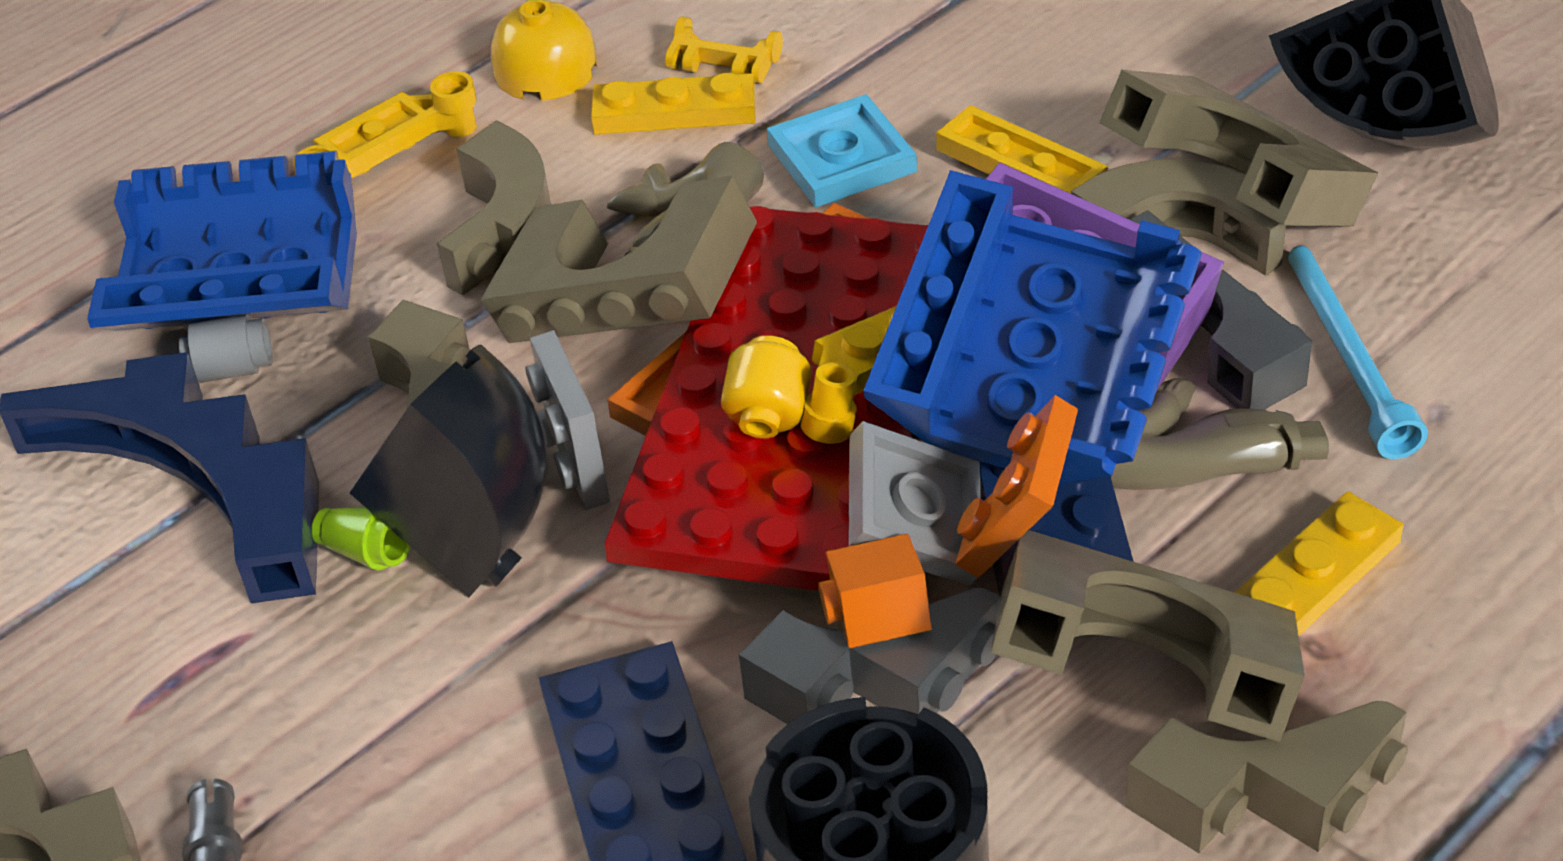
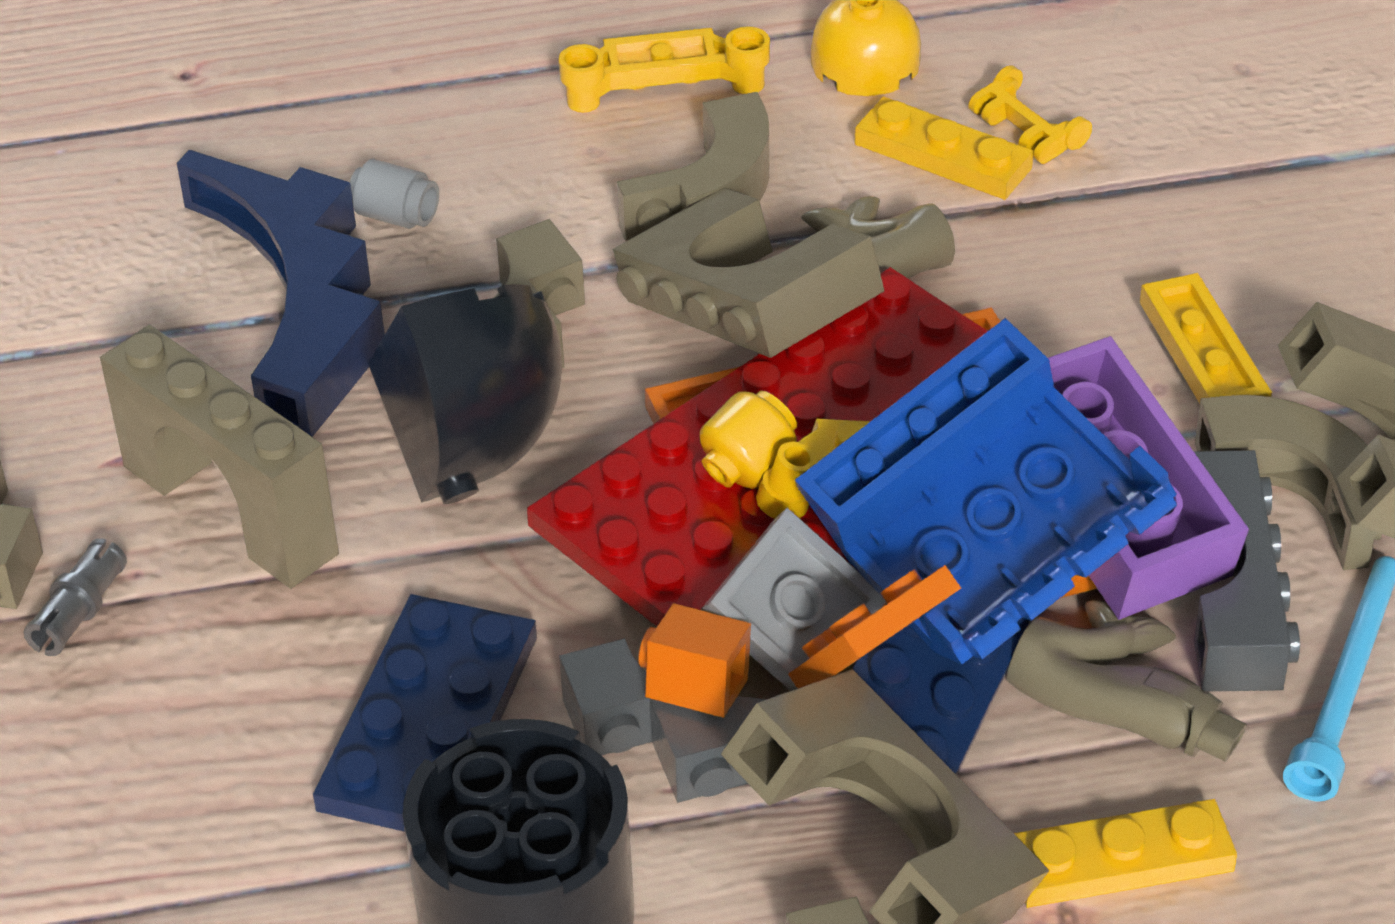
camera: 30 degrees right, 0 degrees up
blue slope [87,151,357,331] -> none
lime cone [312,507,411,571] -> none
light grey plate [525,330,610,510] -> none
medium azure plate [767,94,917,208] -> none
none -> dark tan arch [100,324,339,589]

